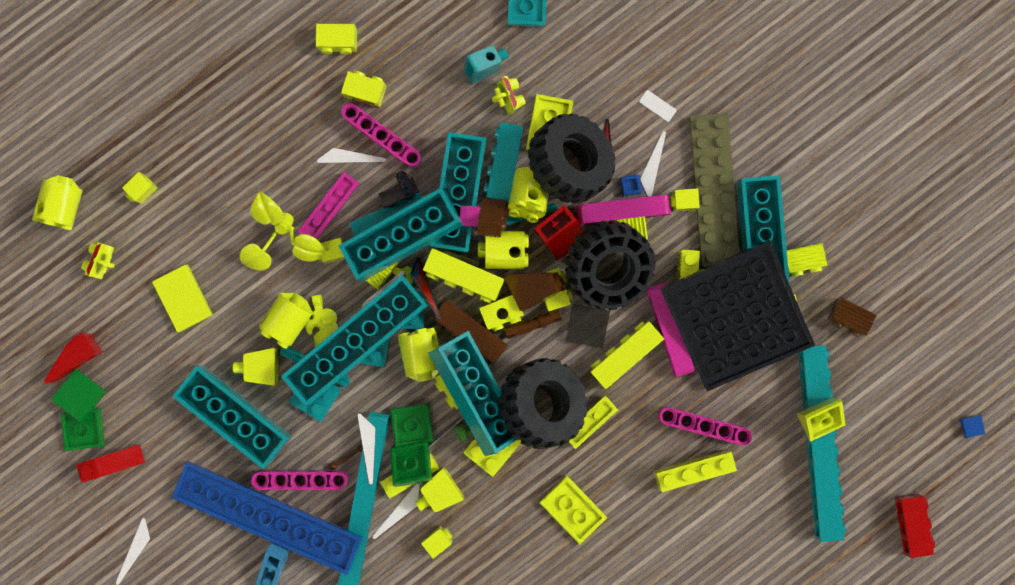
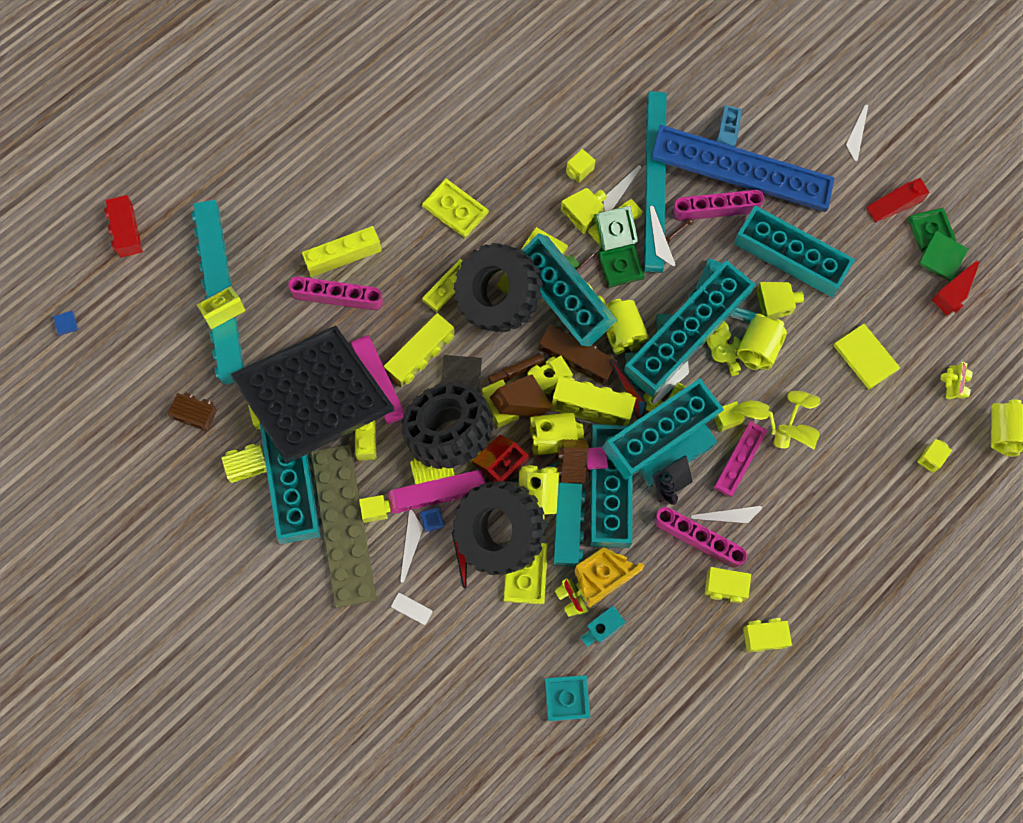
camera: 165 degrees right, 15 degrees down
none -> yellow wing [574,547,644,607]

